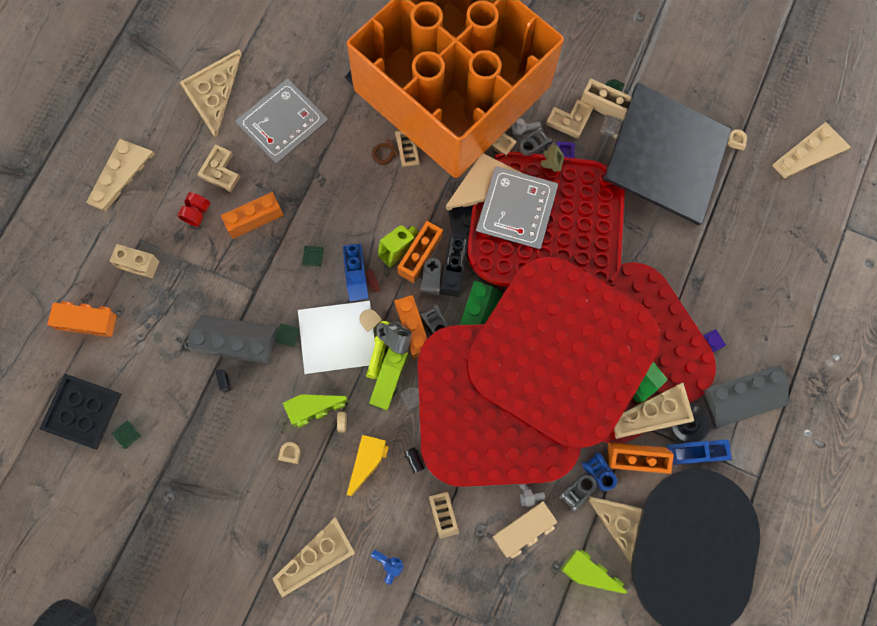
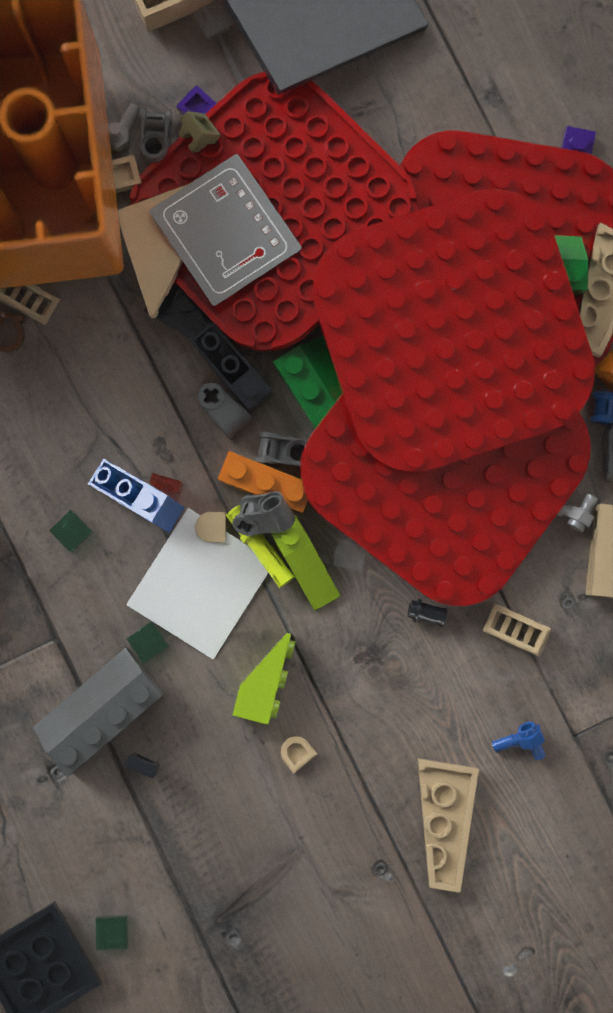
camera: 50 degrees left, 10 degrees up
tan tile [337,412,347,433] -> none
yellow slope [347,435,389,496] -> none
lime torso [377,225,419,268] -> none
orange brick [397,221,443,283] -> none
tan plate [546,99,594,139] -> none

